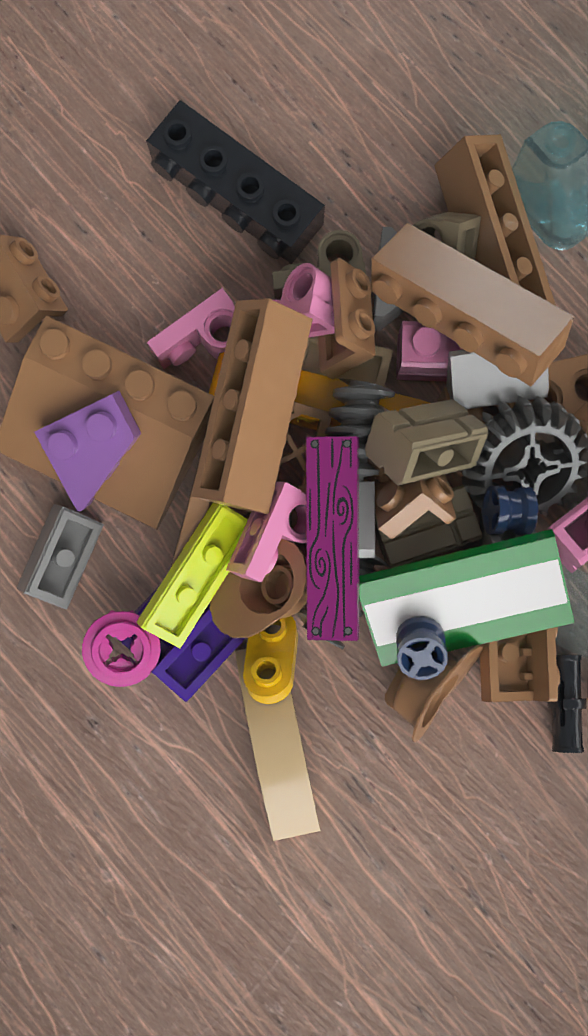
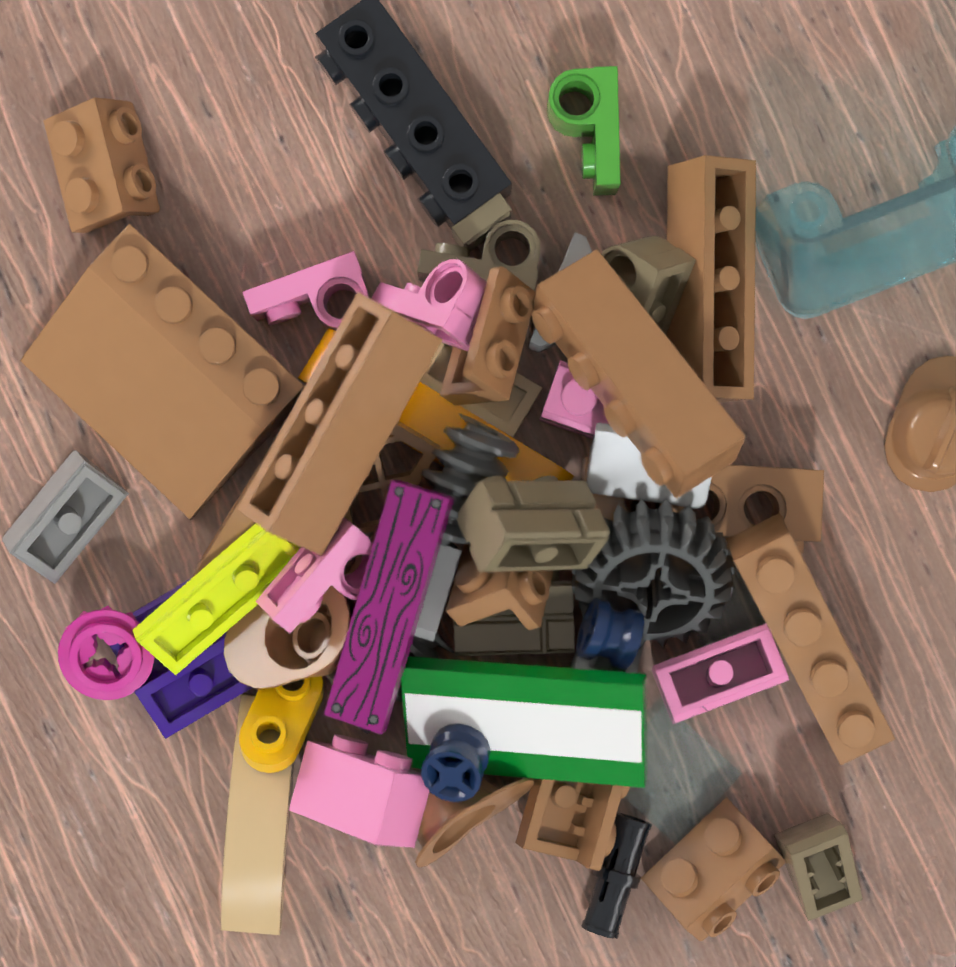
camera: 15 degrees right, 5 degrees up
medium lavender wing [34,391,141,512] -> none
none -> bright pink brick [289,734,429,848]
none -> dark tan tile [452,193,512,252]
none -> bright green plate [547,66,620,196]

